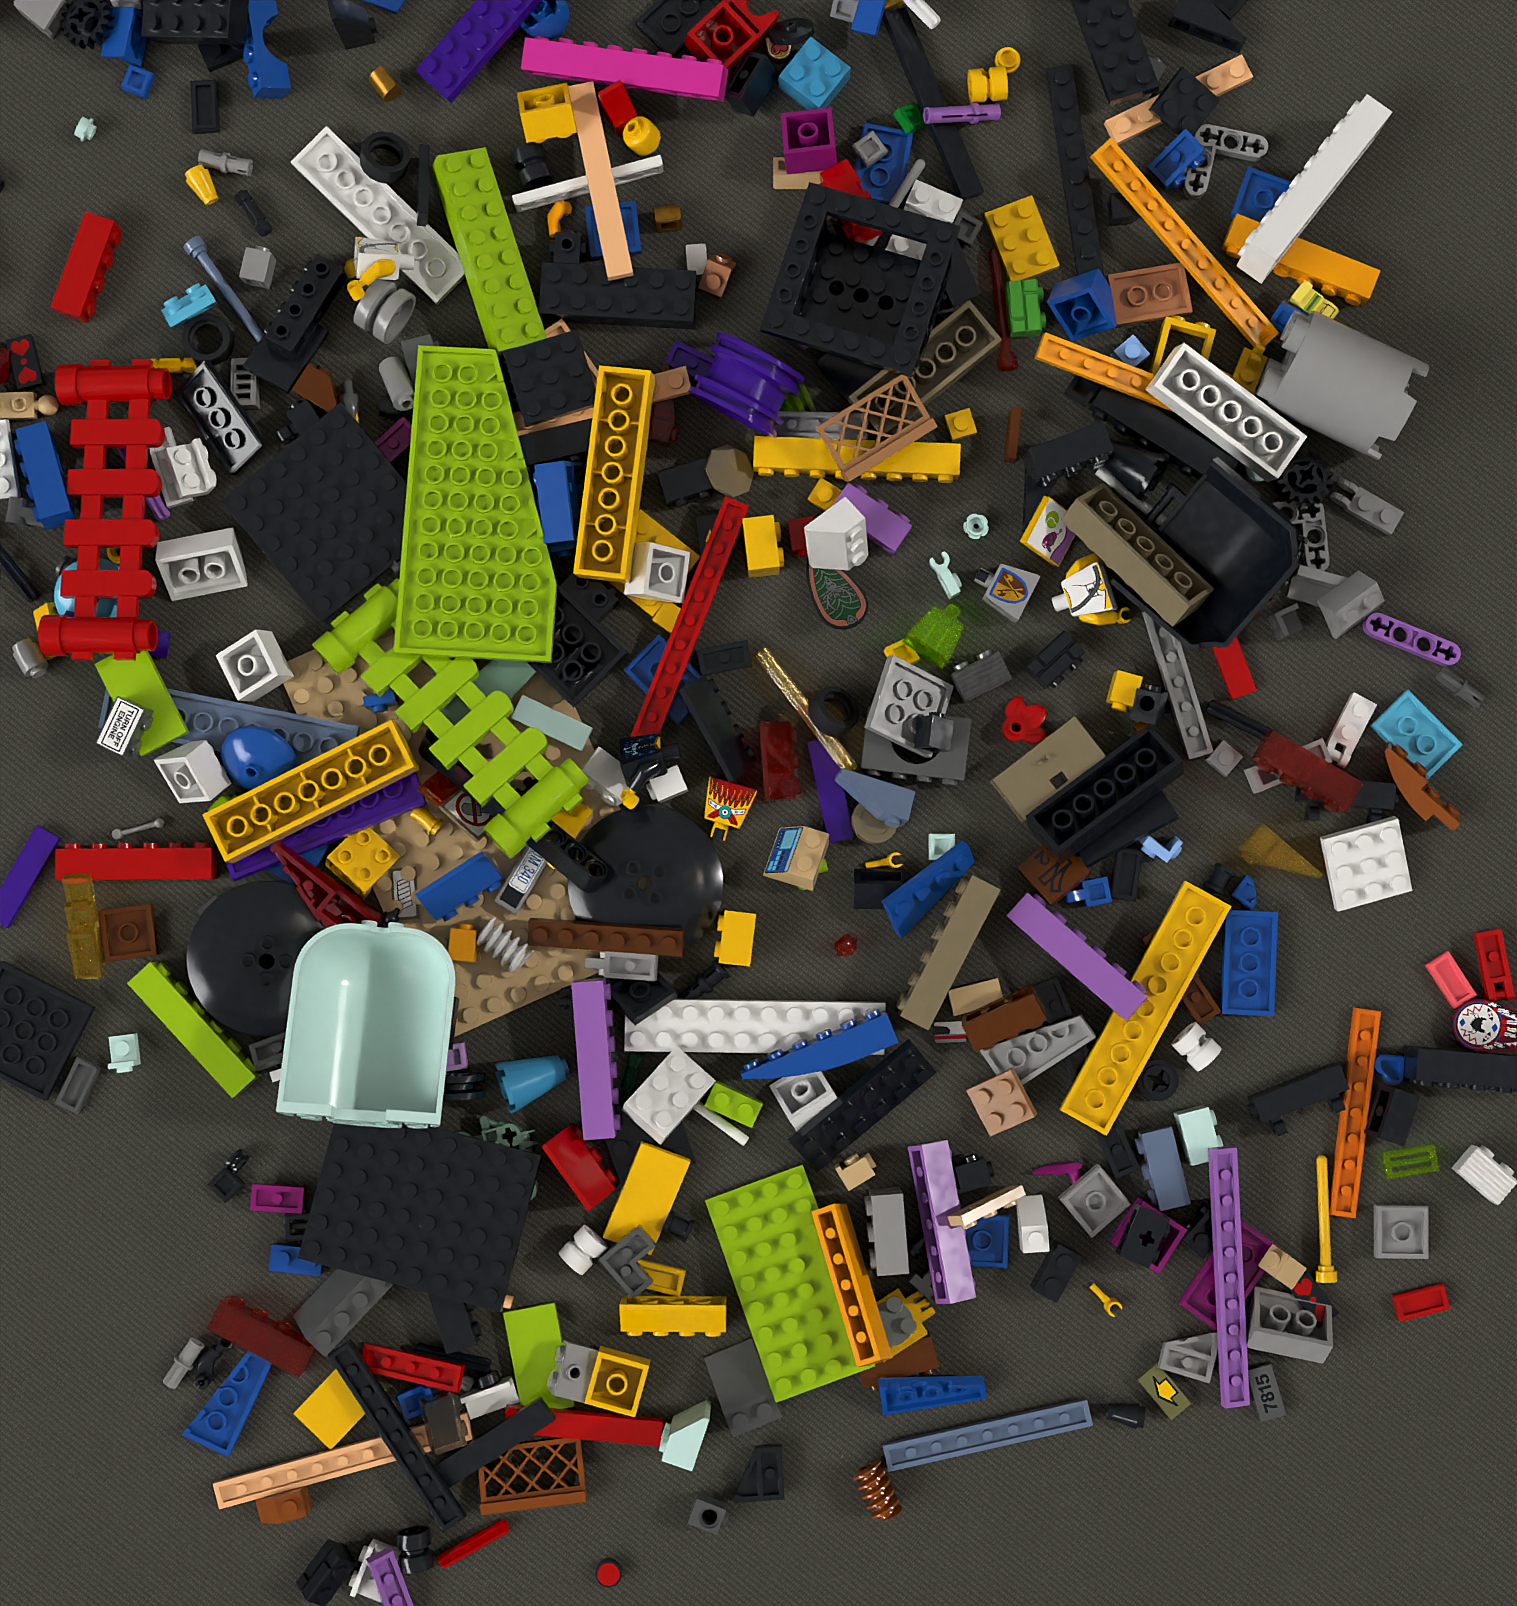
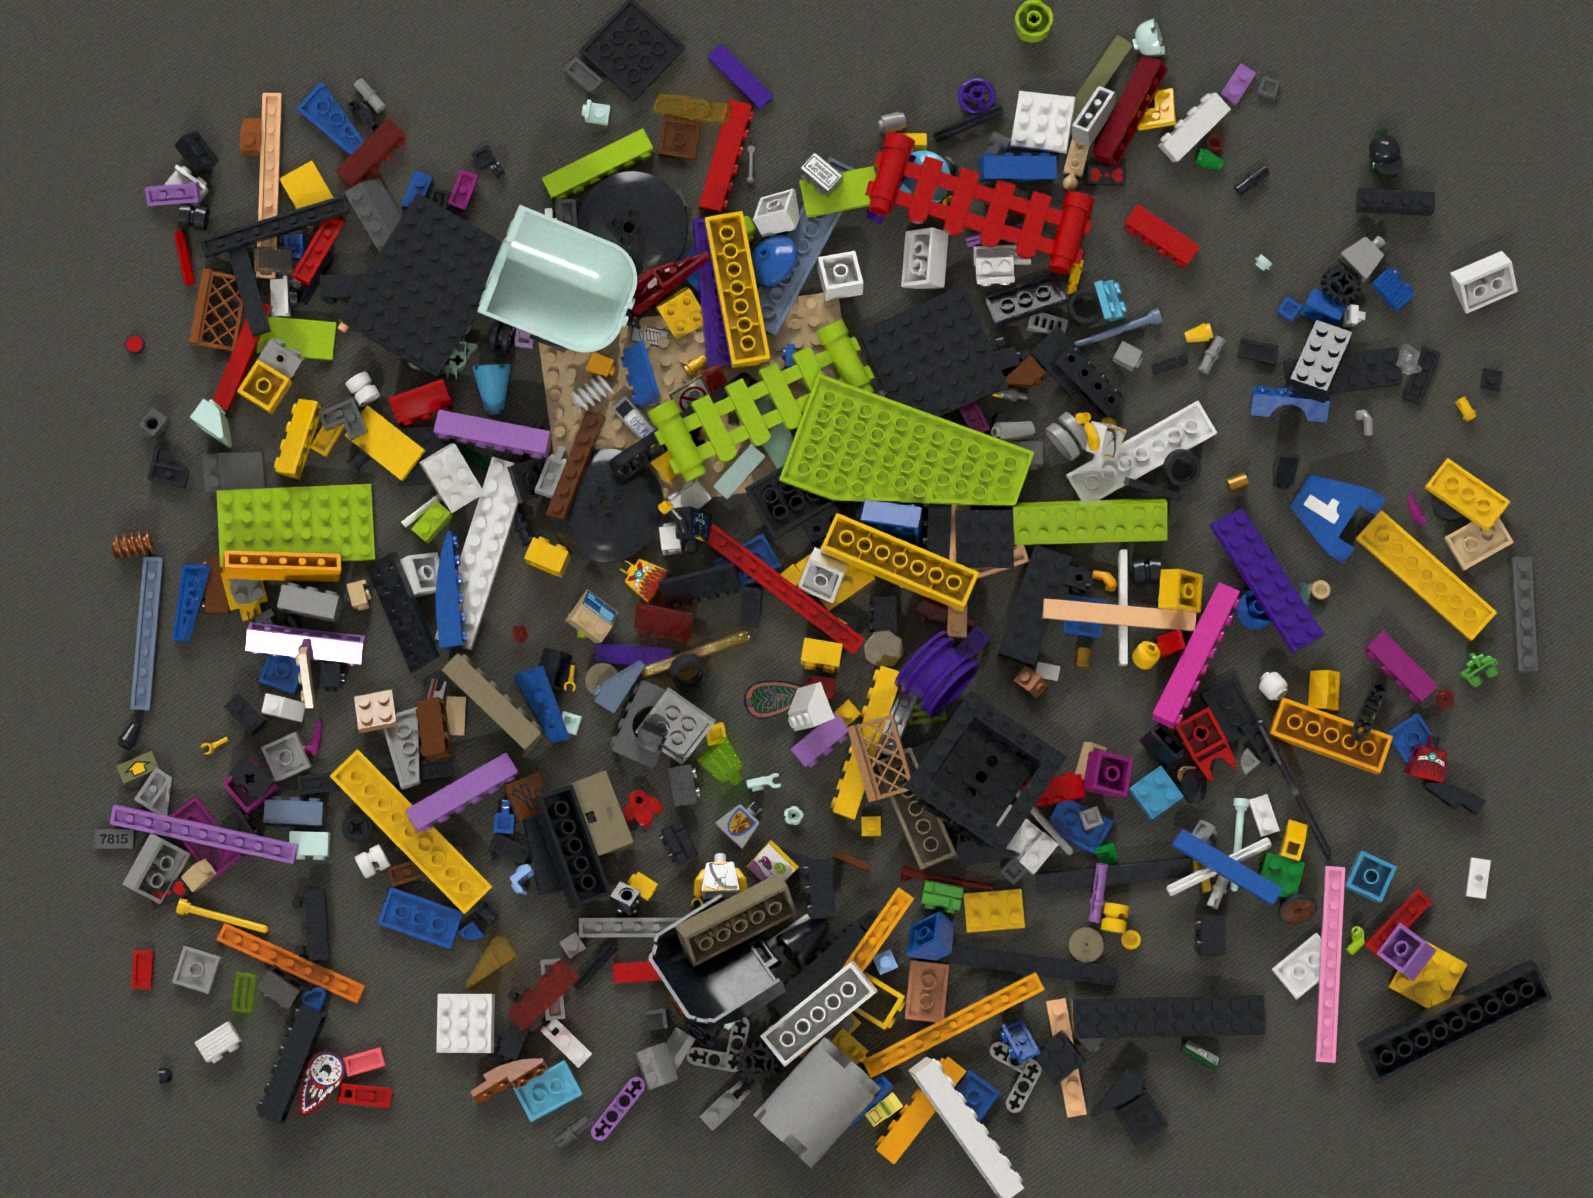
camera: 105 degrees right, 5 degrees down
none -> dark tan piece [1068,927,1104,963]

